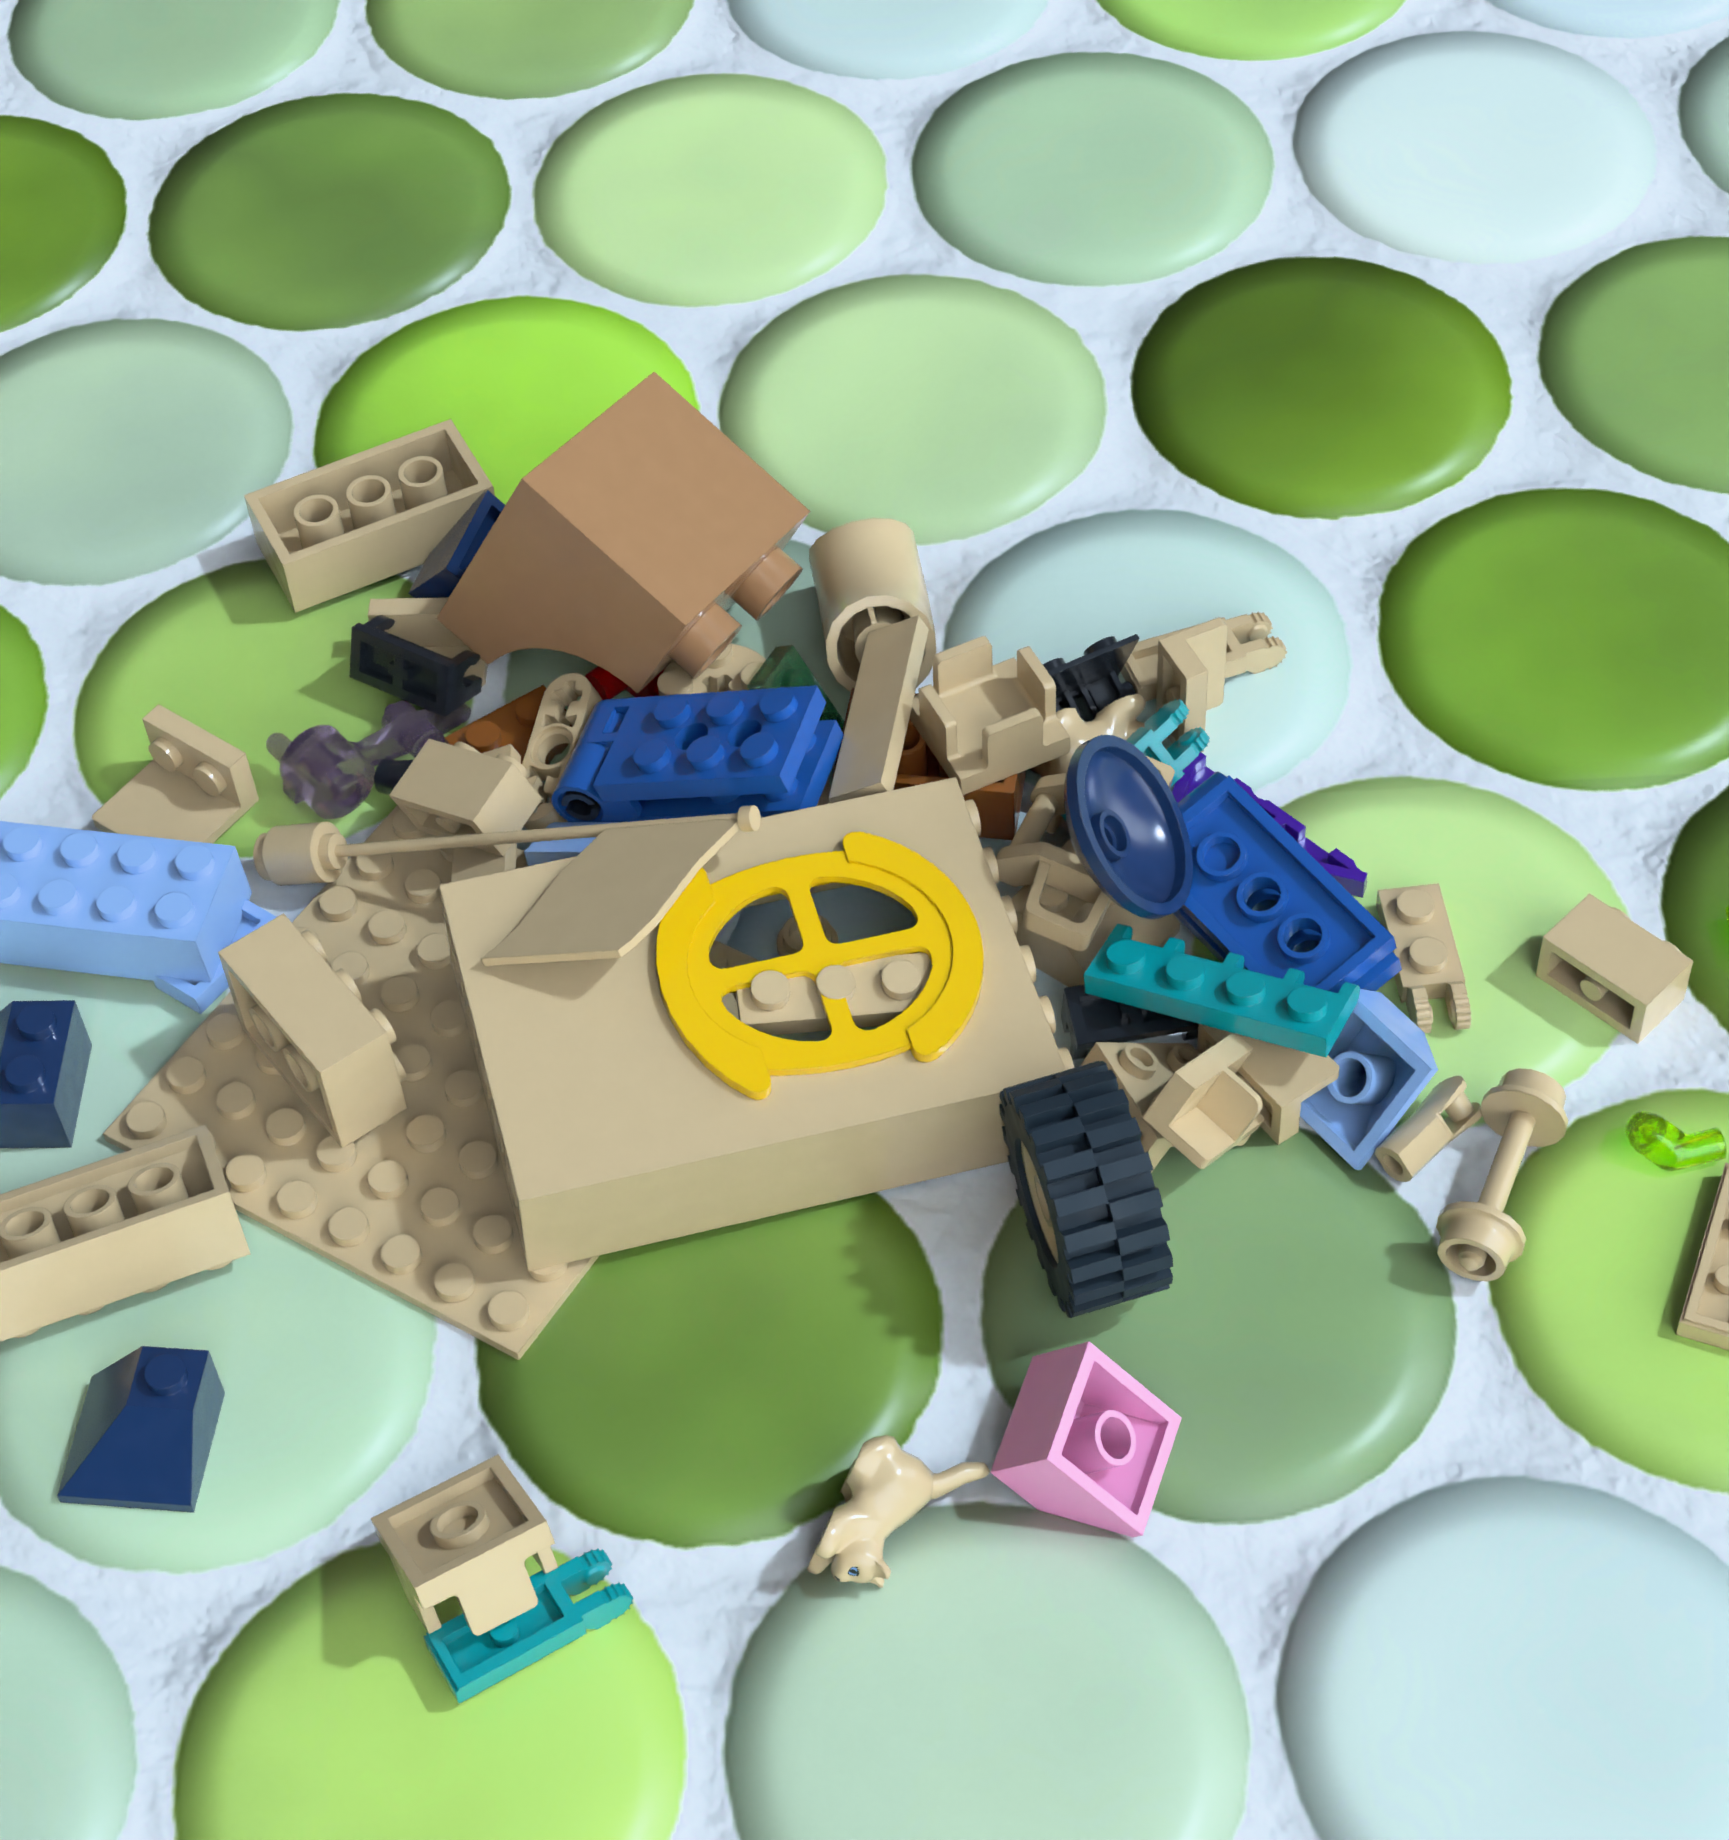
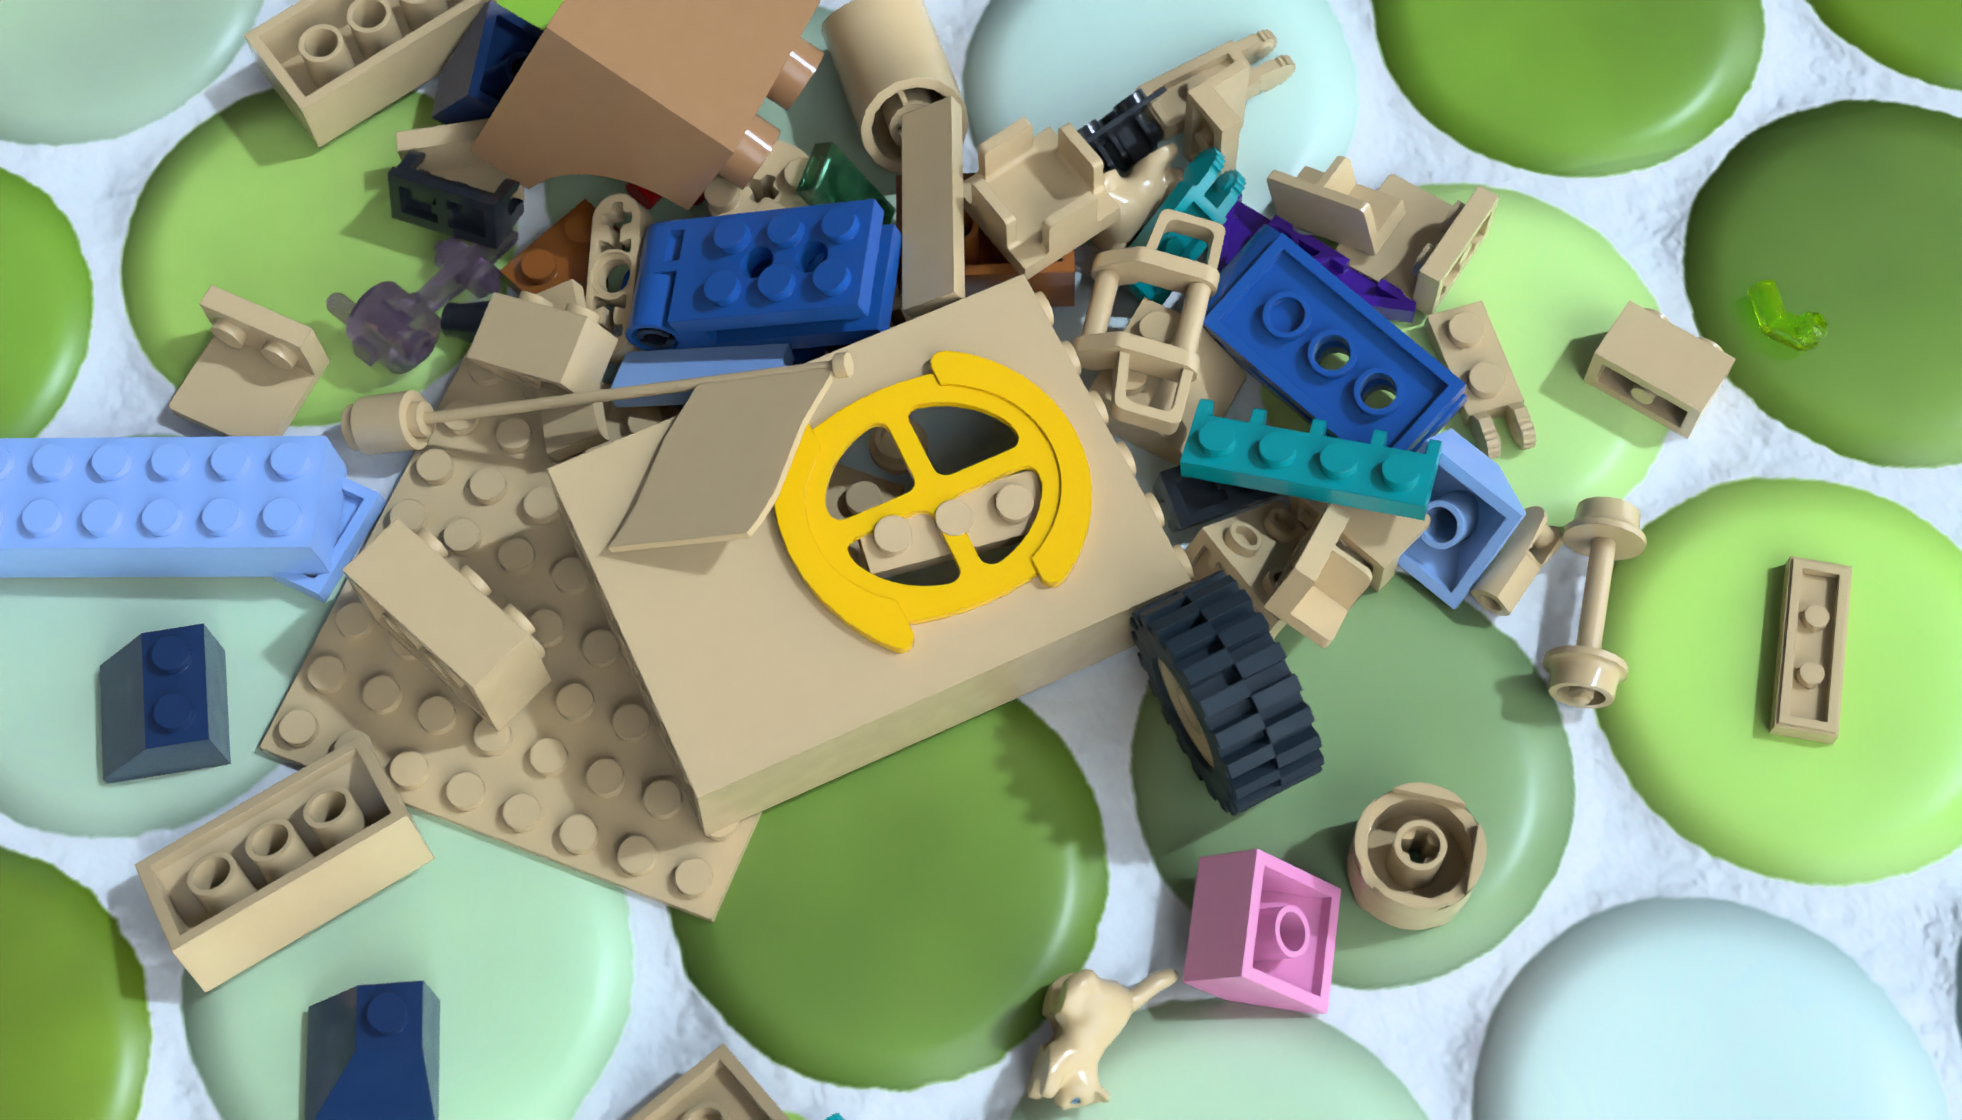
camera: 10 degrees left, 15 degrees up
dark blue dish [1064,735,1193,919] -> none
clear neon green arm [1625,1111,1727,1171] -> none
none -> tan panel [1266,155,1406,256]
none -> tan bracket [1336,174,1500,315]
none -> tan brick [1347,782,1487,930]

